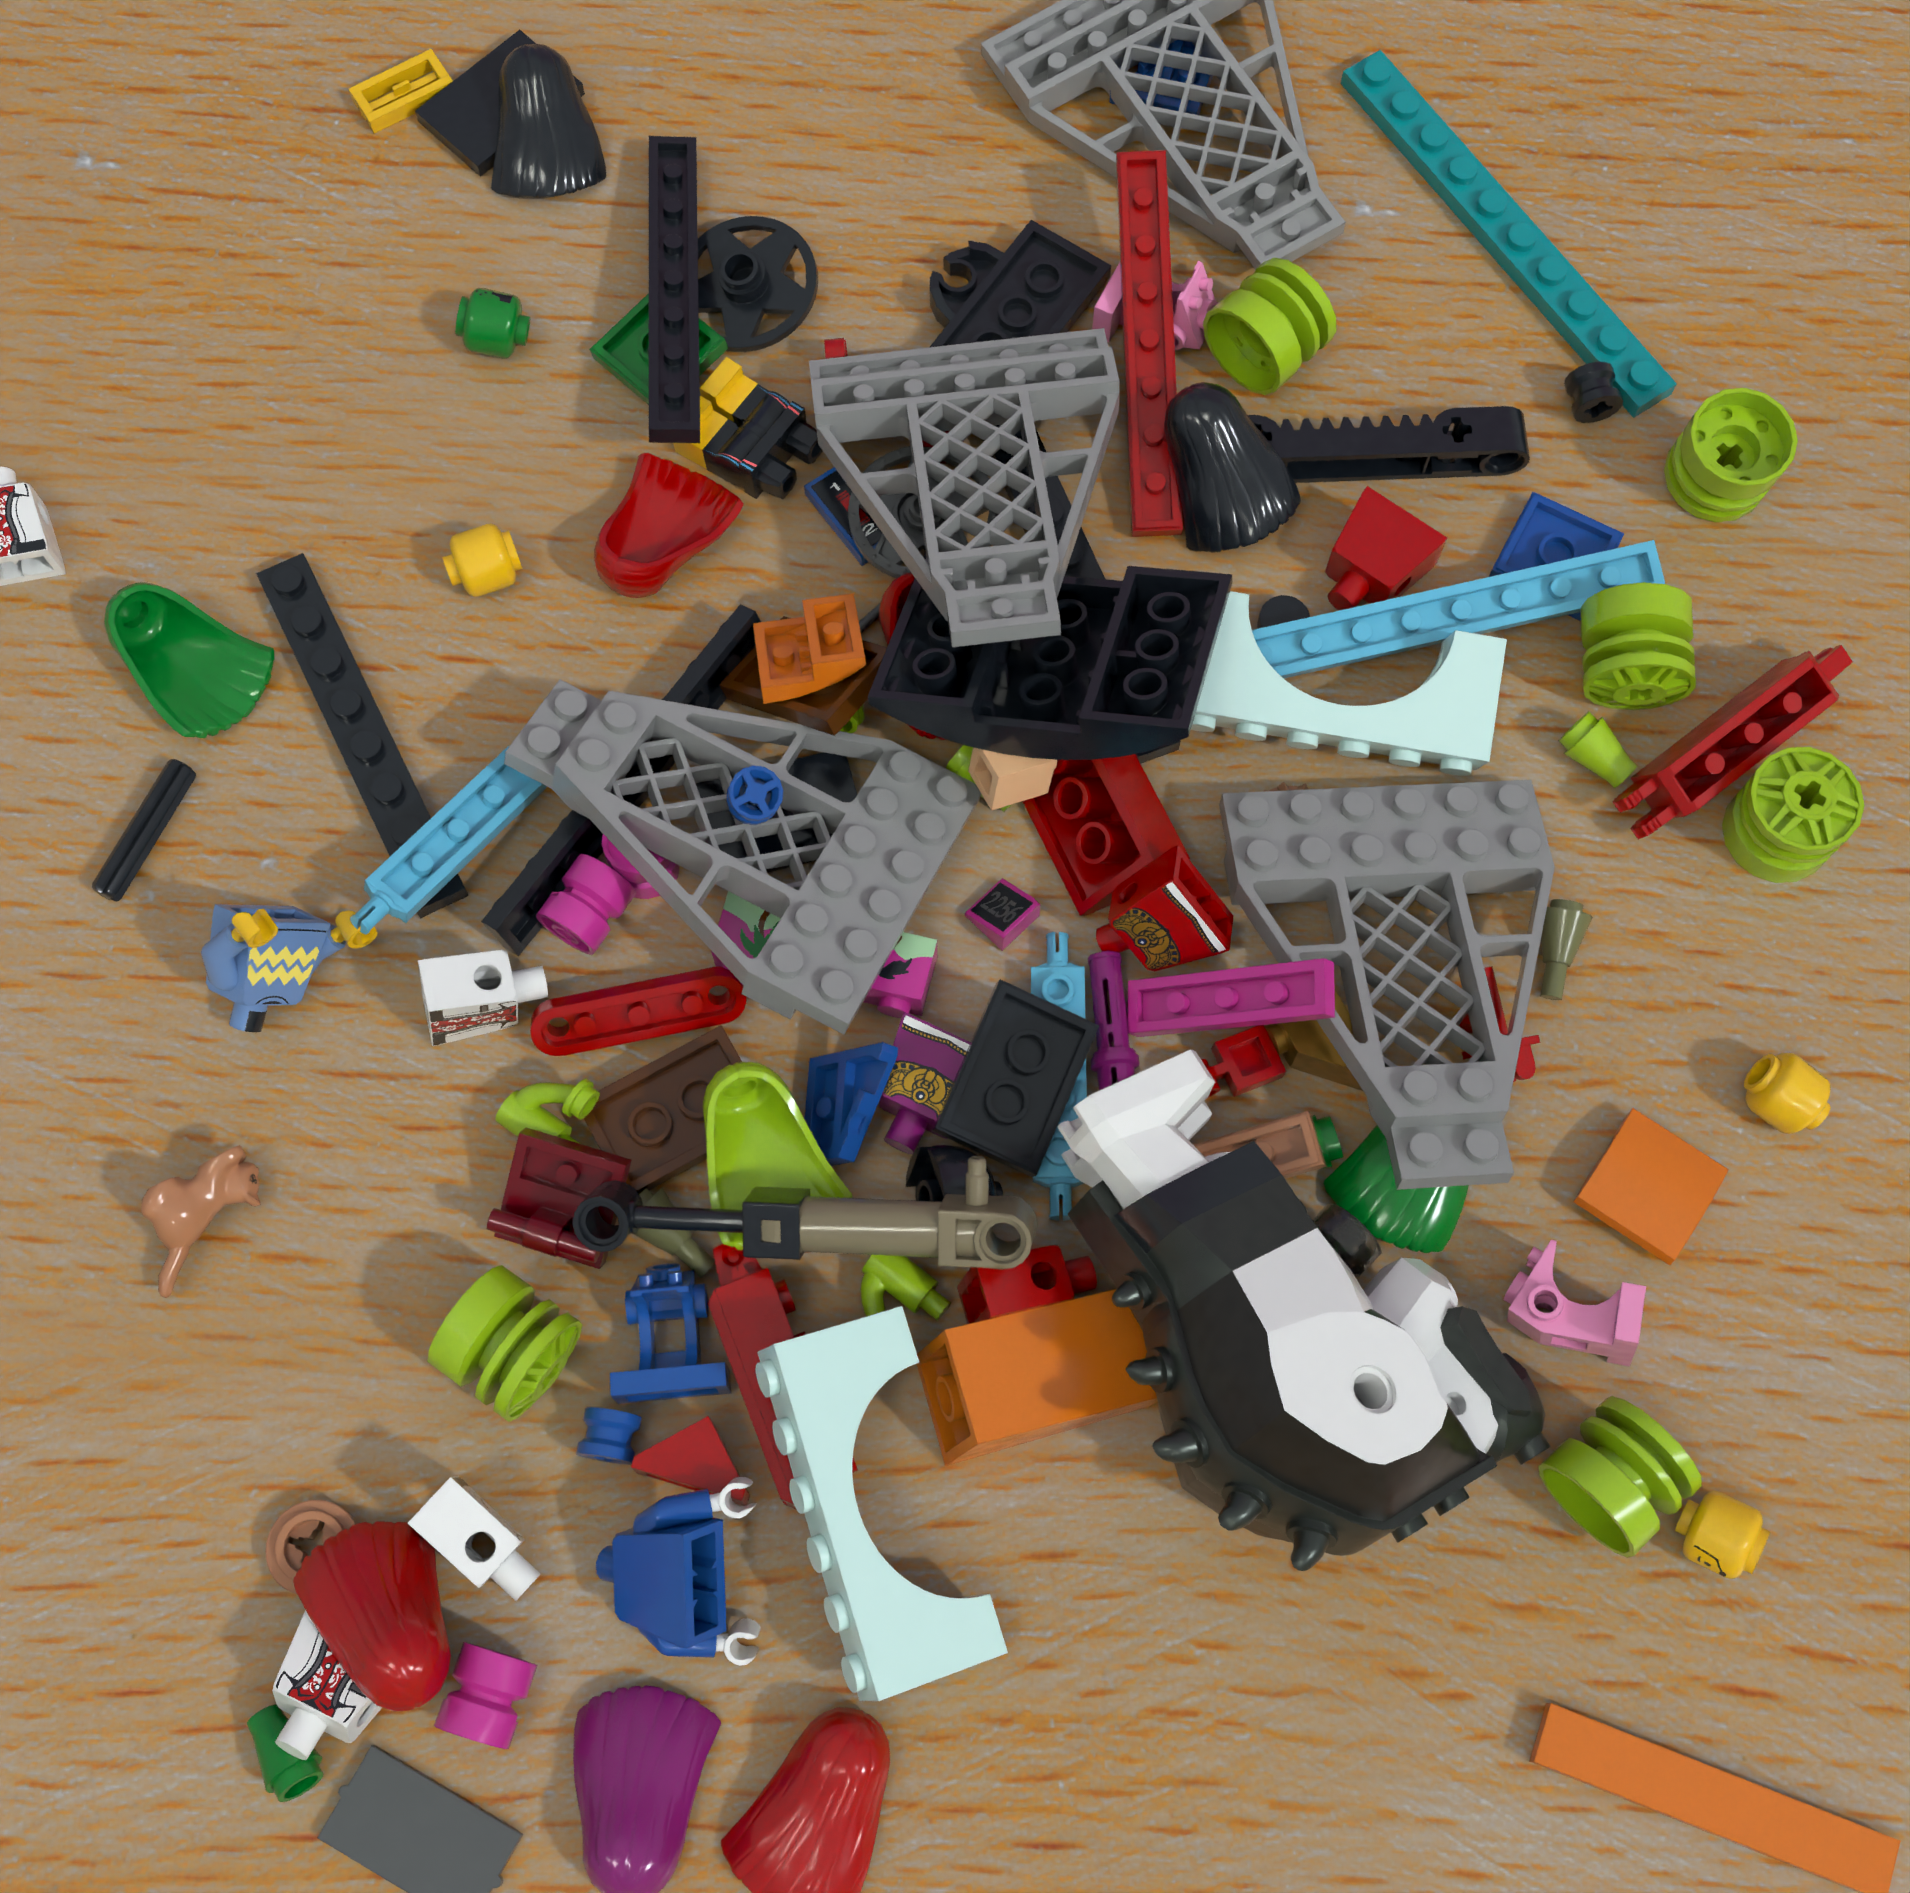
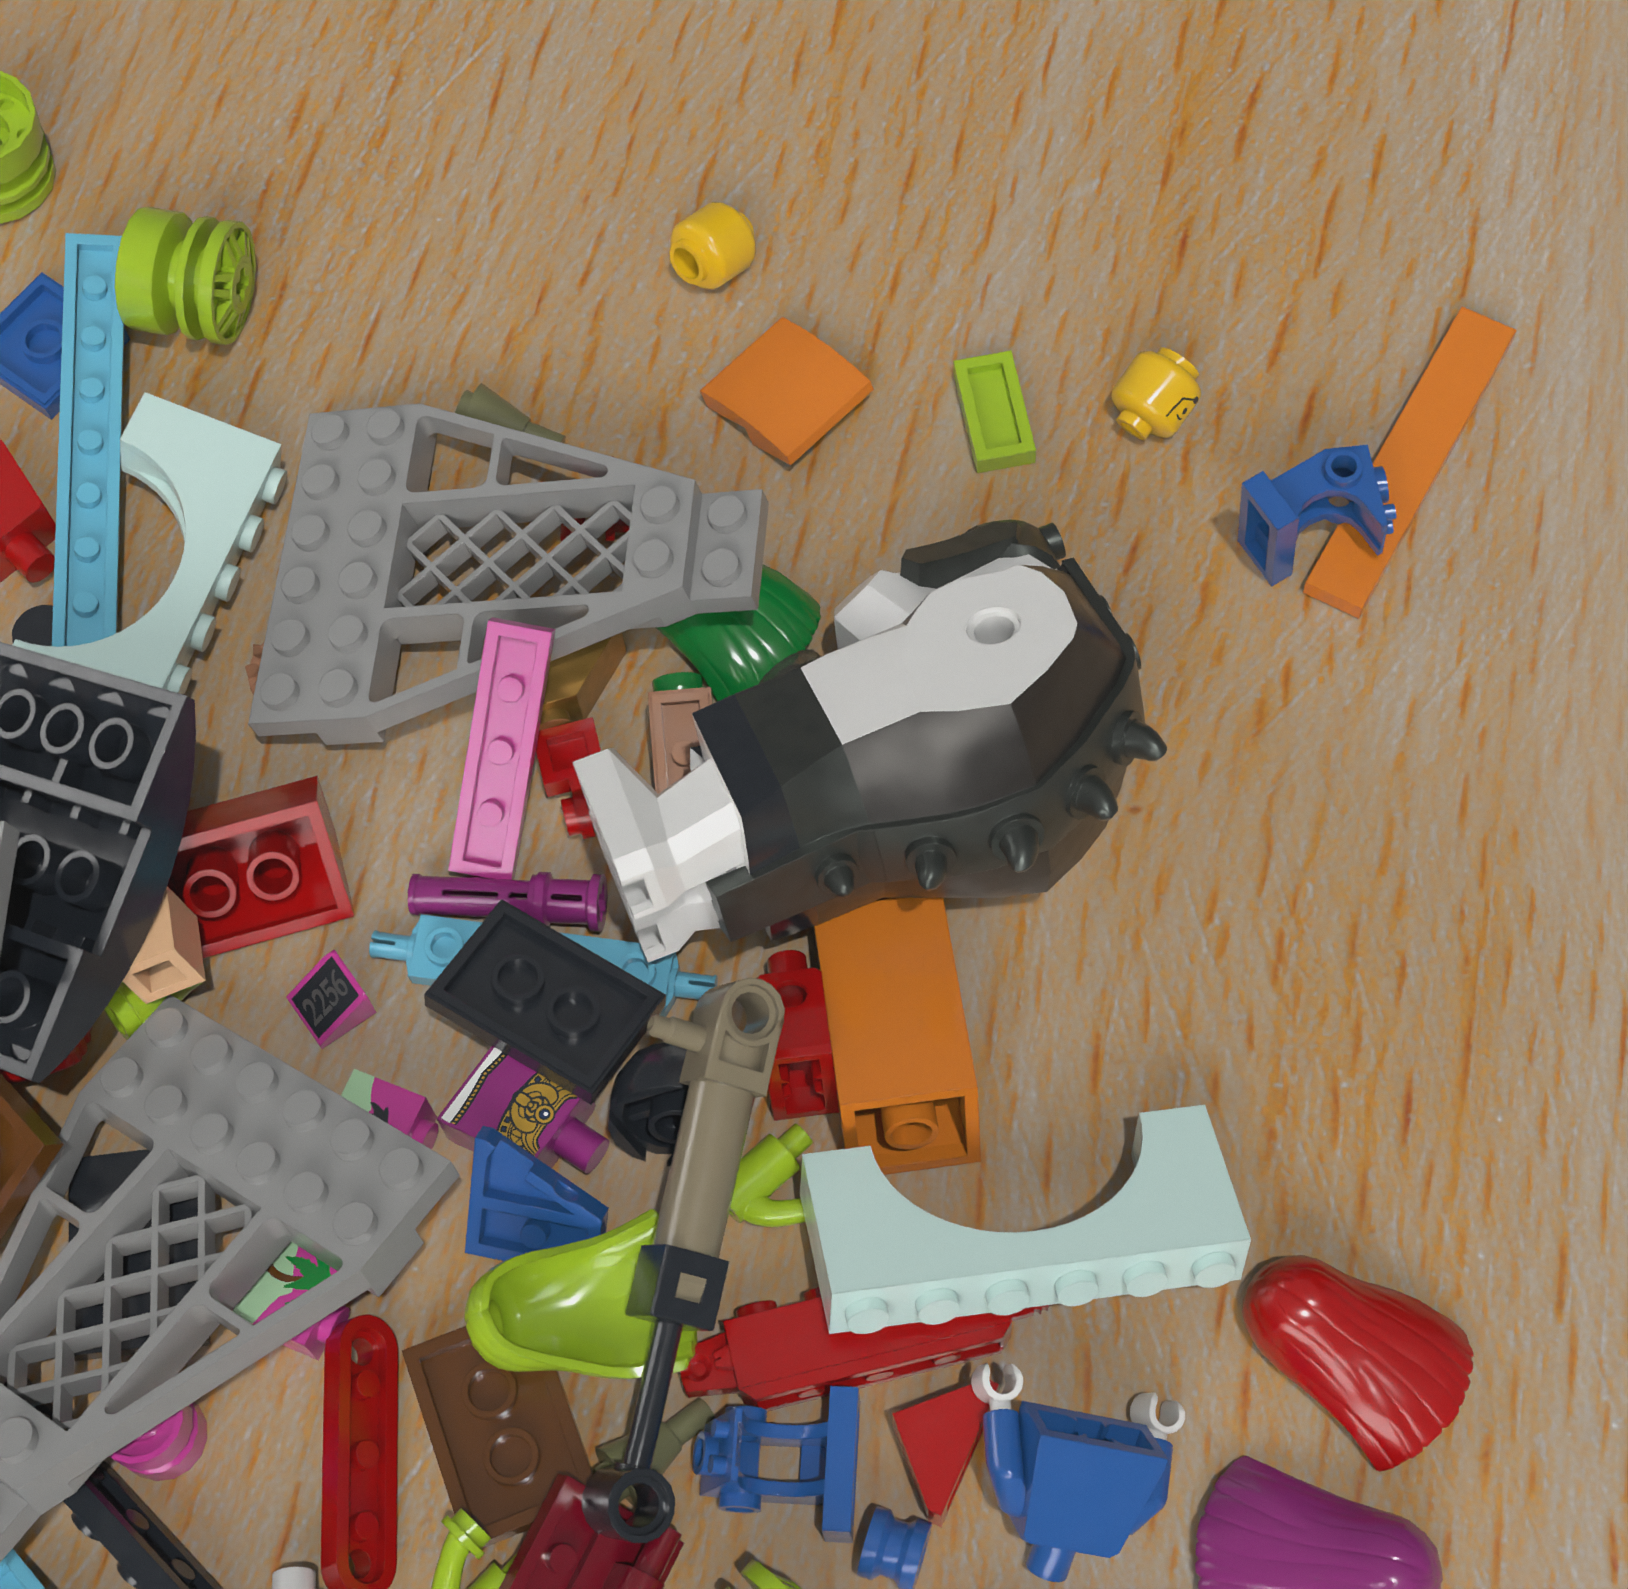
camera: 75 degrees left, 5 degrees down
dark pink wheel [536,854,636,955] -> none
blue wheel [726,766,783,825] -> none
red torso [1096,845,1234,972] -> none
bright pink tile [1503,1240,1646,1366] -> none
lime wheel [1538,1396,1702,1558] -> none
lime cone [1558,711,1638,788] -> none
red hinge [1612,645,1853,840] -> none
lime wheel [1722,747,1865,883] -> none
none -> lime tile [953,350,1036,473]
none -> blue tile [1237,445,1396,587]

